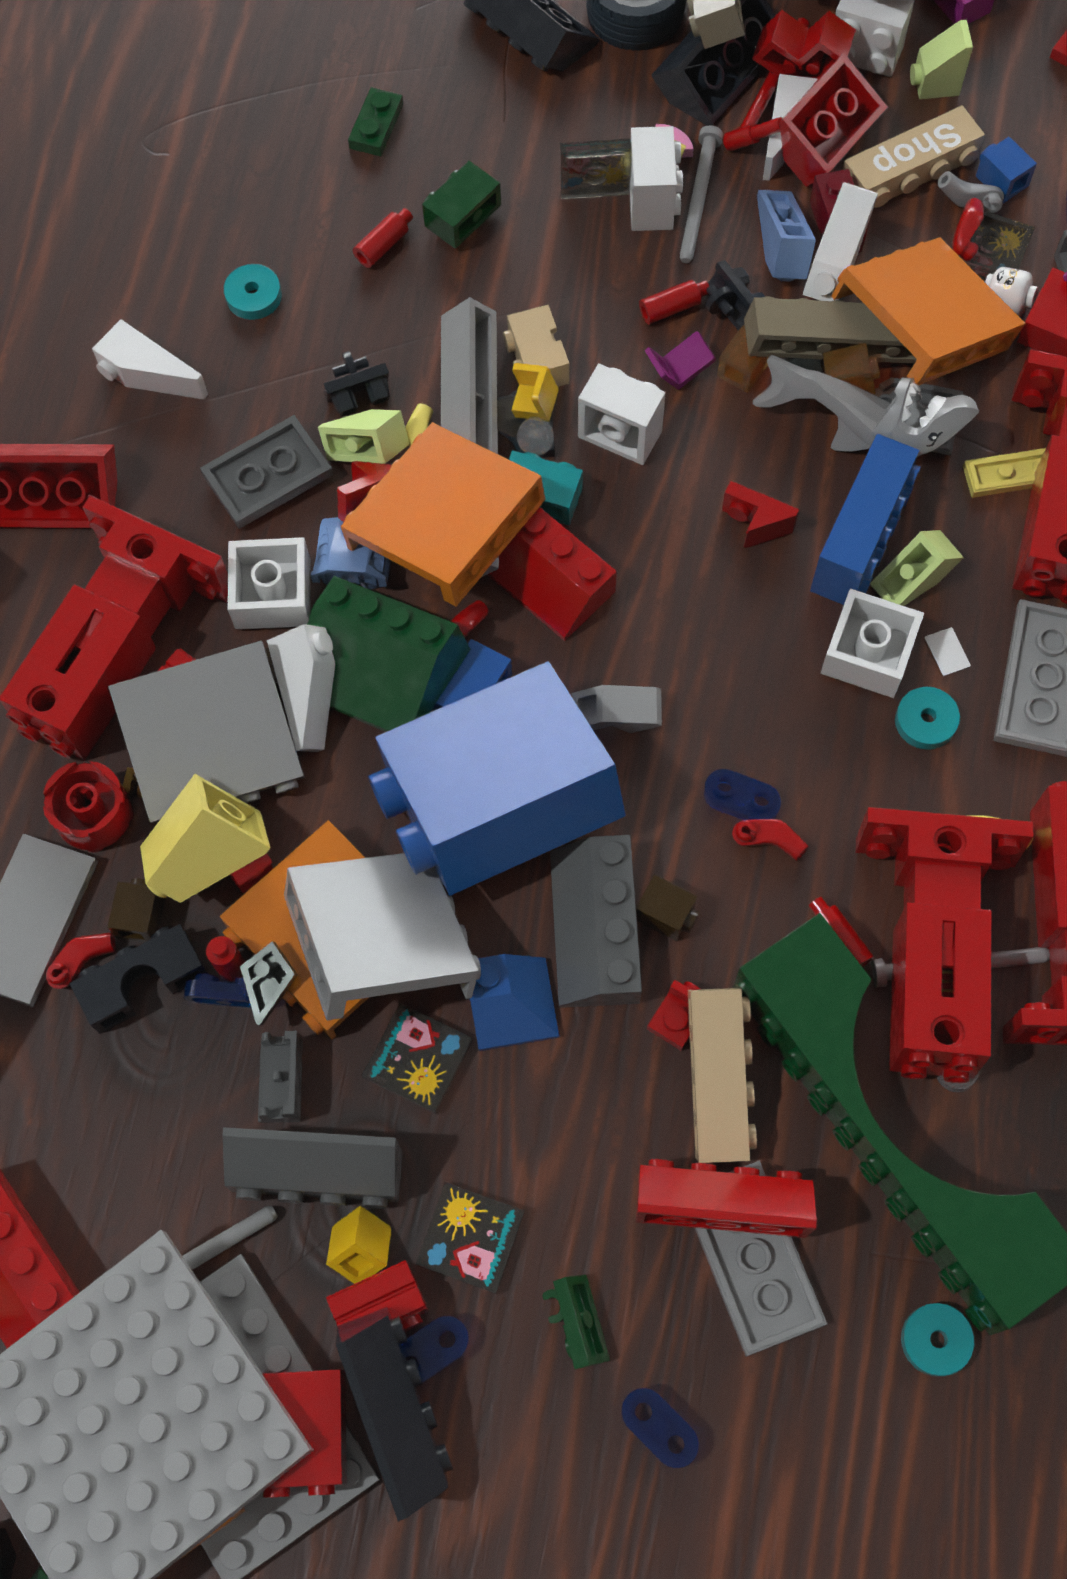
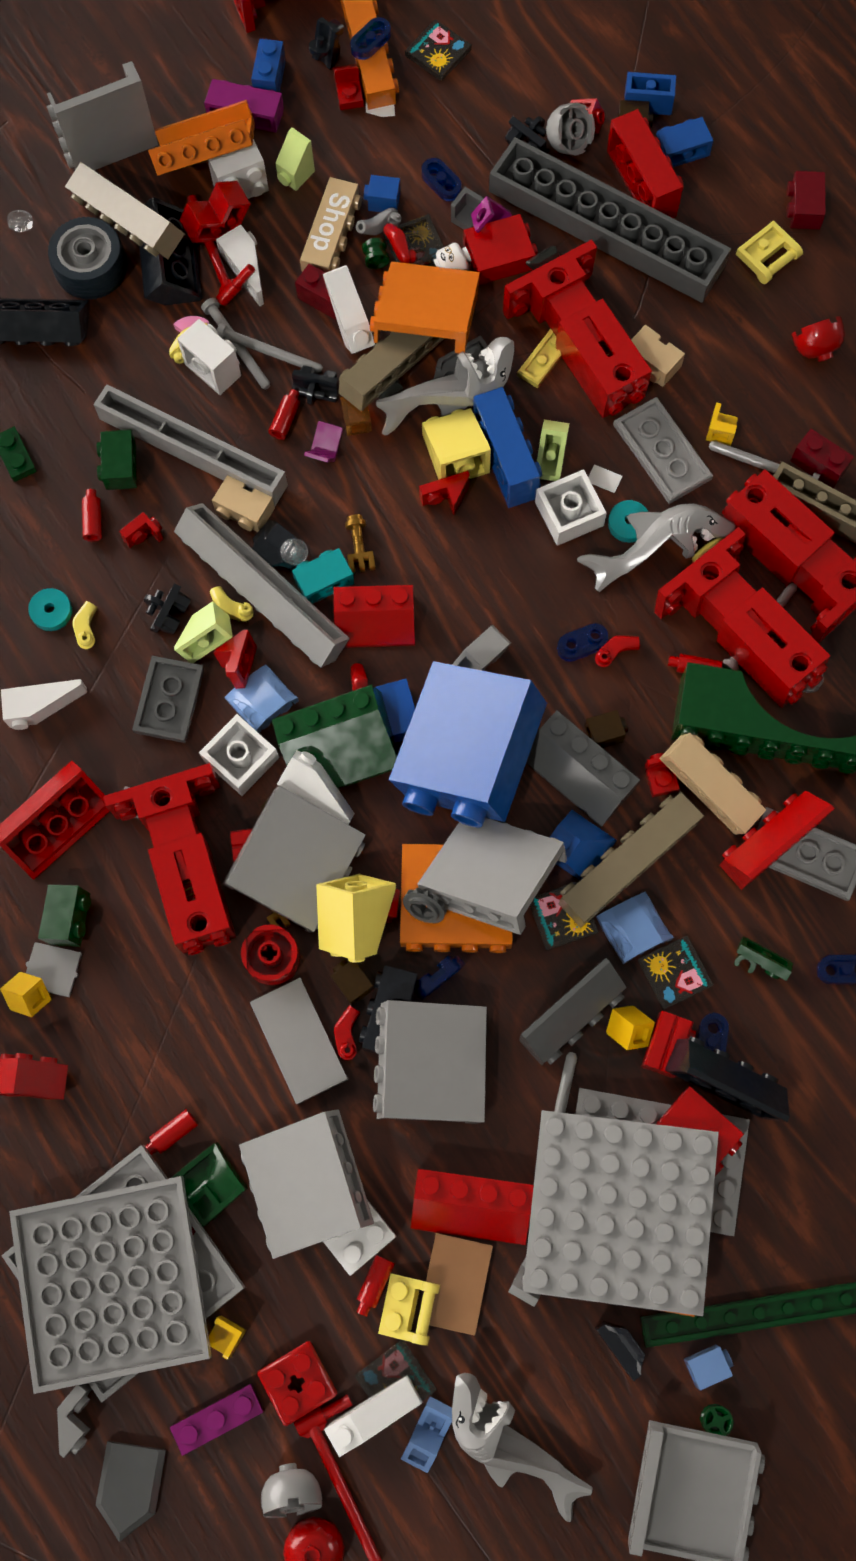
camera: 45 degrees left, 5 degrees up
red cylinder [206,936,246,982] -> none
piece [240,941,298,1025] -> none
dark grey hinge [258,1031,303,1123] -> none
orange panel [341,422,546,607] -> none
yellow panel [512,363,559,421] -> none
clear smoke tile [560,138,631,199] -> none
white brick [578,363,666,465] -> none
medium blue slope [757,190,816,281] -> none
red slope [779,53,888,187] -> none
clear orange brick [823,343,881,395] -> none
none -> light yellow arm [73,601,98,649]
none -> light grey brick [94,384,288,506]
none -> red bracket [119,512,163,548]
none -> light grey bar [217,322,323,374]
none -> pearl gold hinge [345,514,376,573]
none -> dark green wheel [362,238,390,269]
none -> light grey panel [373,1000,487,1124]
none -> dark grey gear [403,888,447,923]
none -> light yellow slope [422,408,491,480]
none -> dark tan brick [558,792,704,928]
none -> light grey piece [577,503,736,592]
none -> medium blue slope [596,892,674,964]

